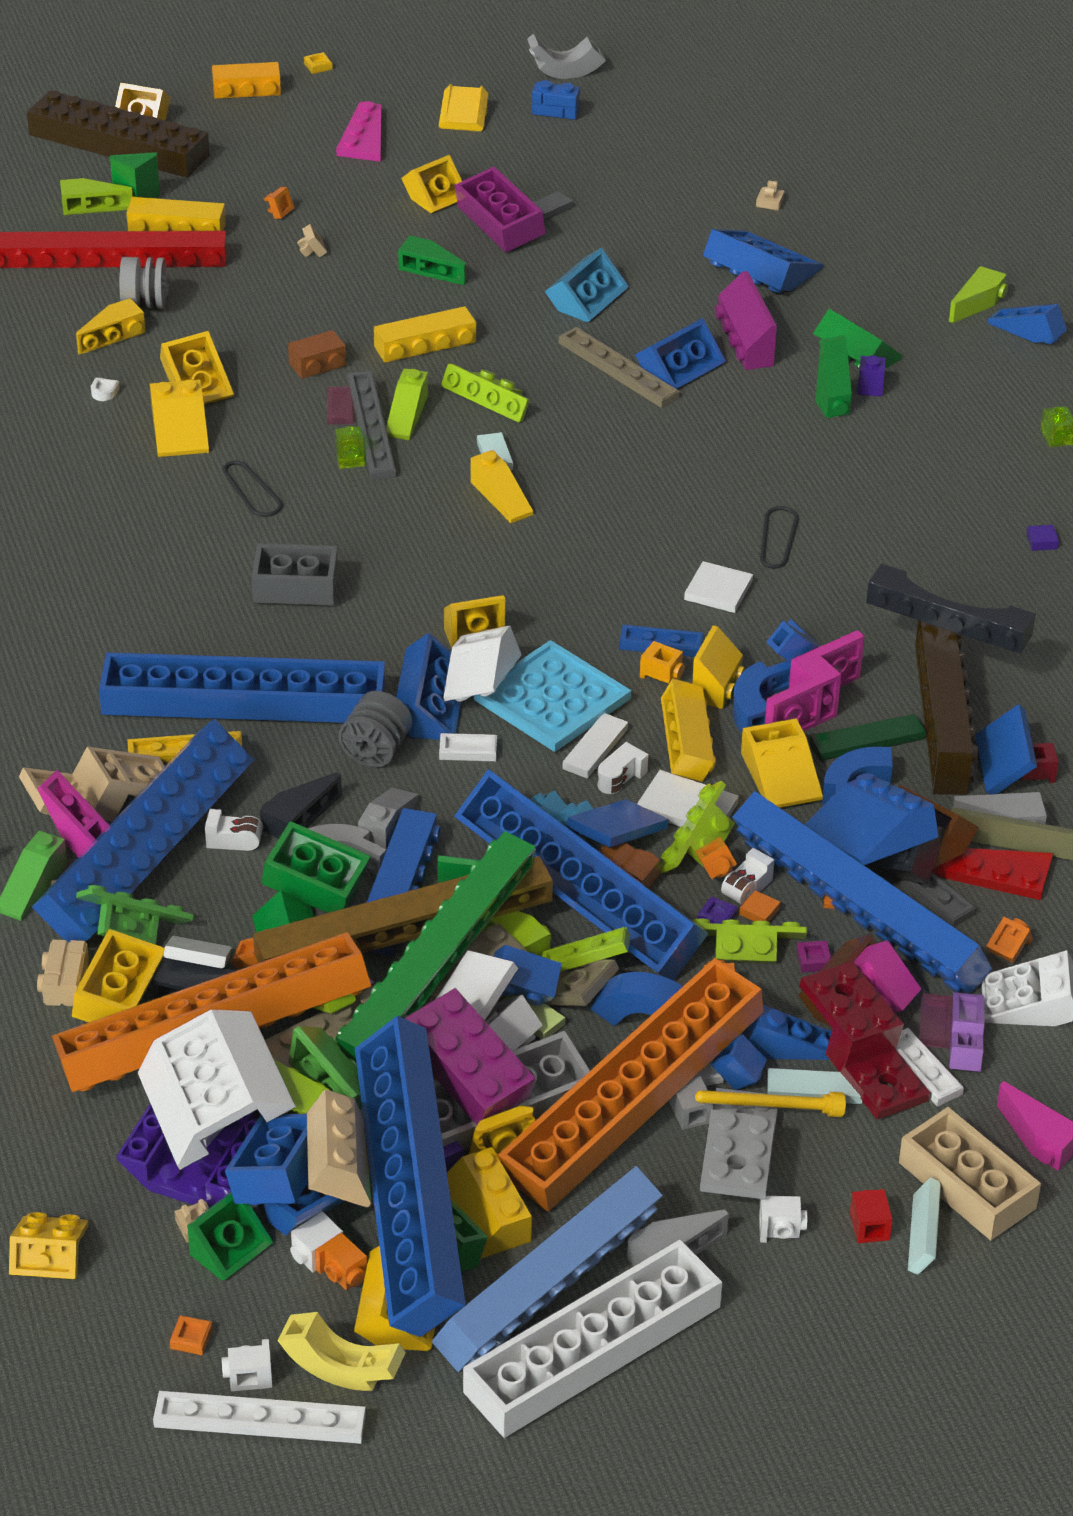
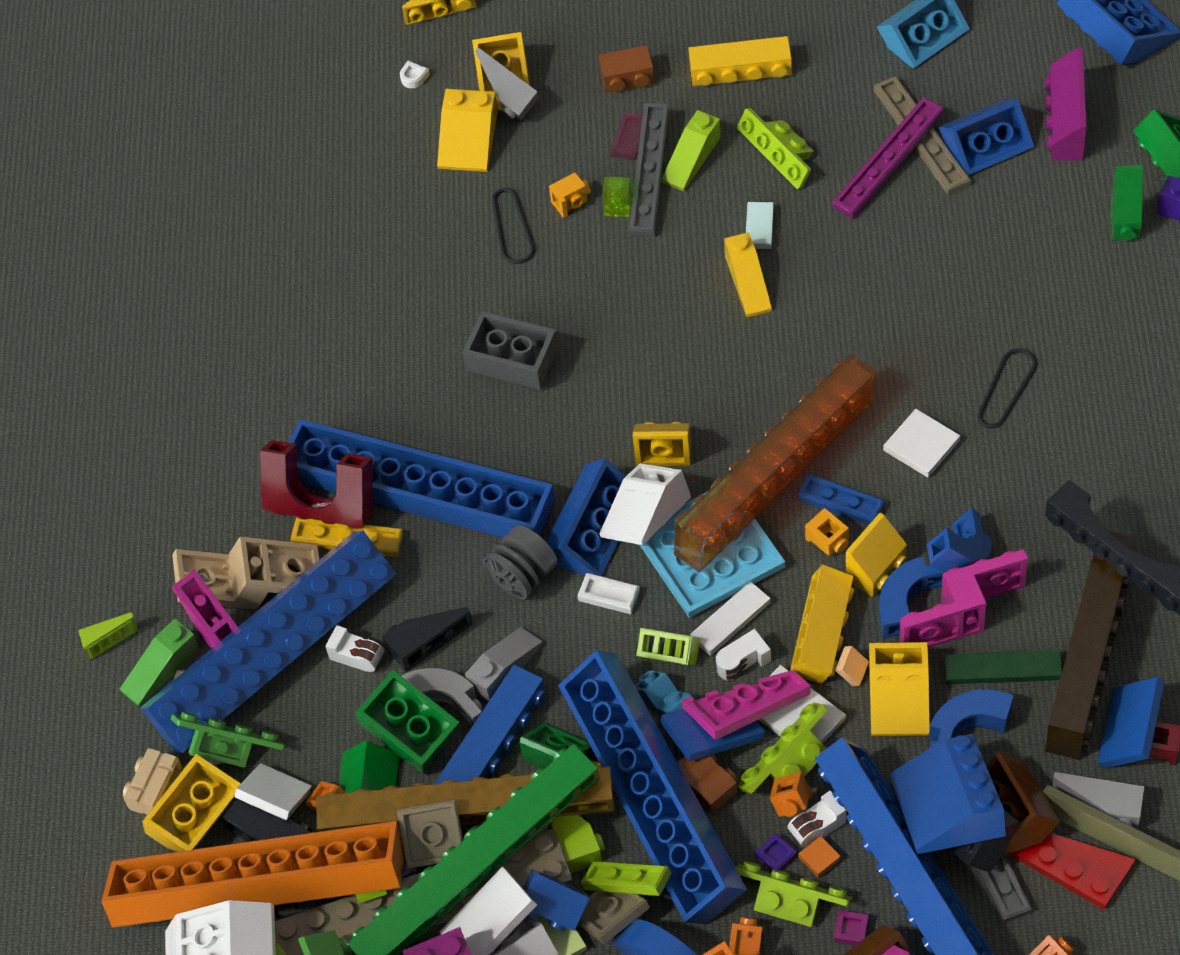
camera: 25 degrees right, 15 degrees up
none -> dark red arch [260,440,373,529]
none -> dark tan tile [397,799,464,869]
none -> light grey slope [475,48,539,120]
none -> light orange brick [549,173,591,218]
none -> lime slope [636,628,700,665]
none -> clear orange brick [673,354,877,573]
none -> dark pink wing [682,670,811,740]
none -> magenta tile [832,97,944,219]
none -> light nougat tile [835,646,869,686]

